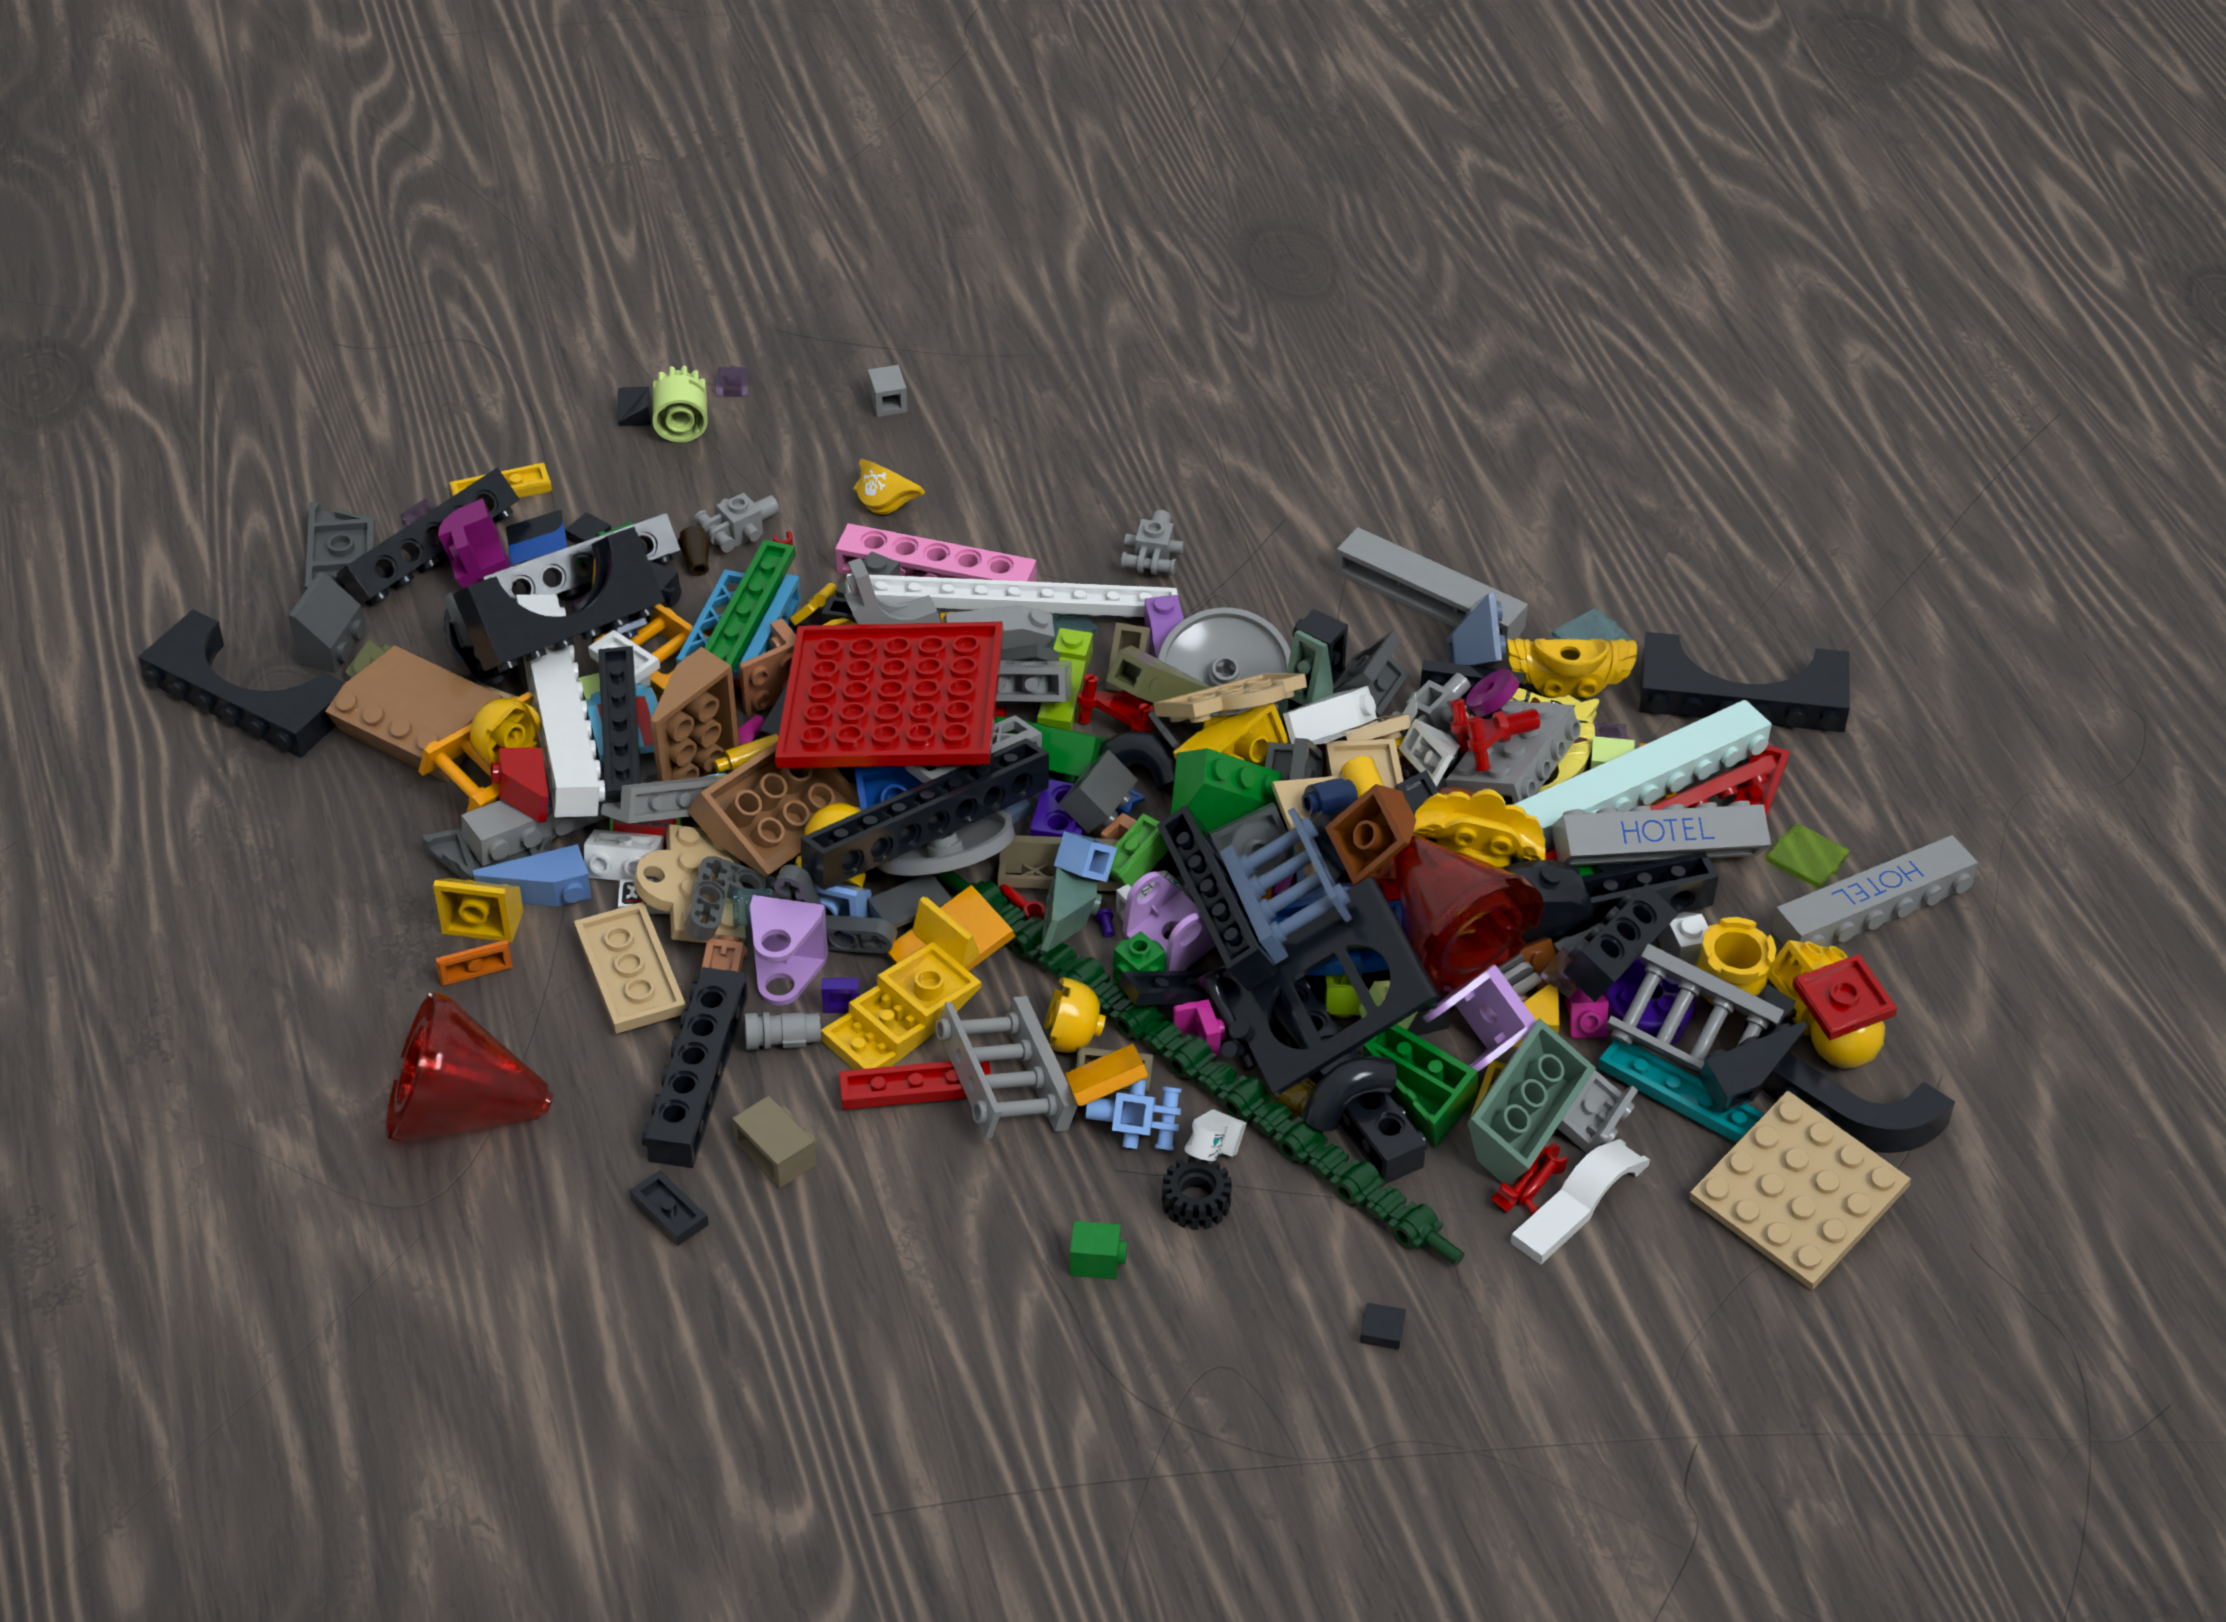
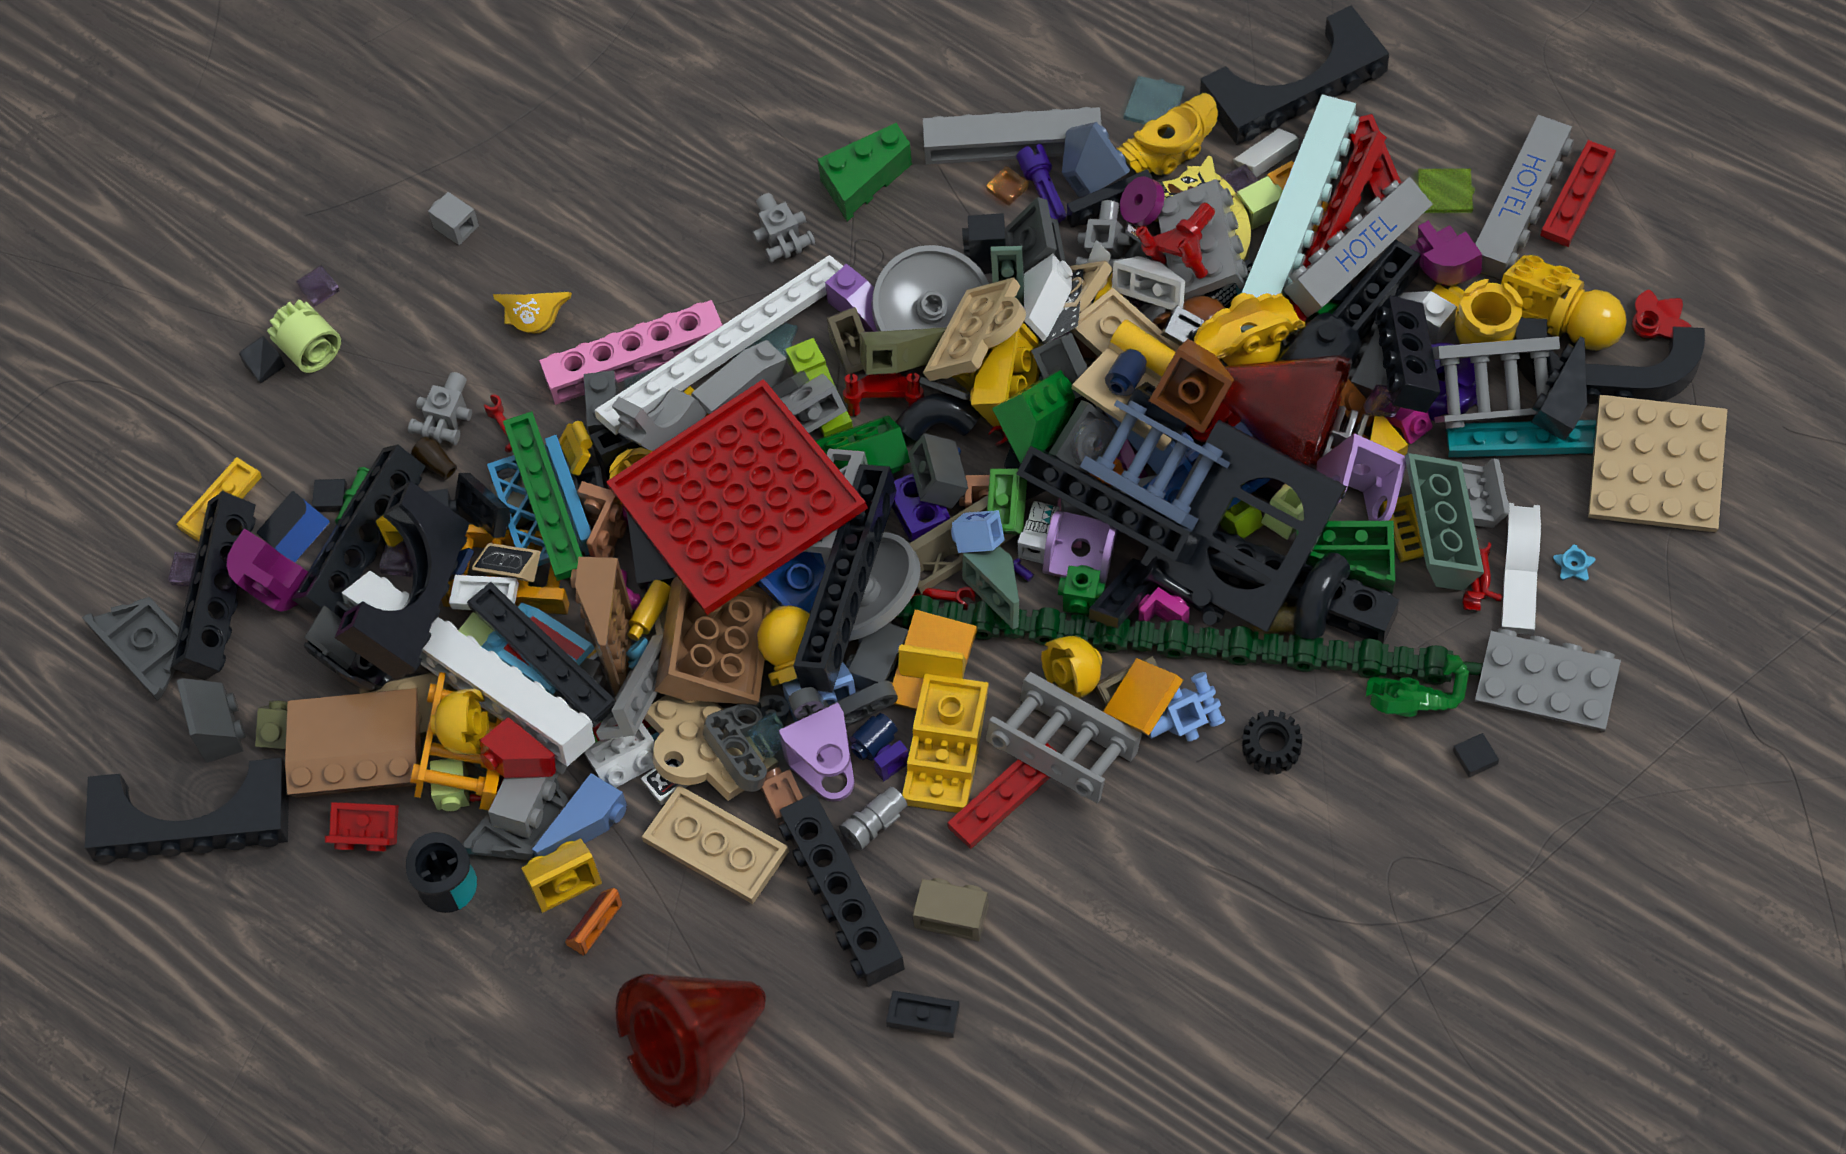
camera: 30 degrees left, 15 degrees up
green brick [1070,1221,1128,1280] -> none
white leg [1184,1109,1247,1161] -> none
red tile [1792,954,1897,1041] -> none
none -> red bracket [325,802,399,851]
none -> black hat [406,832,477,913]
none -> yellowish green brick [430,759,470,811]
none -> black plate [454,473,511,538]
none -> slope [472,543,541,582]
none -> green wedge [817,123,912,222]
none -> dark blue brick [850,713,898,761]
none -> clear orange tile [987,166,1029,206]
none -> dark purple piece [1016,144,1067,223]
none -> white slope [1233,128,1299,180]
none -> green animal [1365,654,1469,717]
none -> magenta brick [1409,220,1482,286]
none -> light grey bracket [1475,628,1621,732]
none -> red plate [1540,140,1616,247]
none -> medium azure plate [1553,544,1596,581]
none -> red plate [1632,289,1691,339]

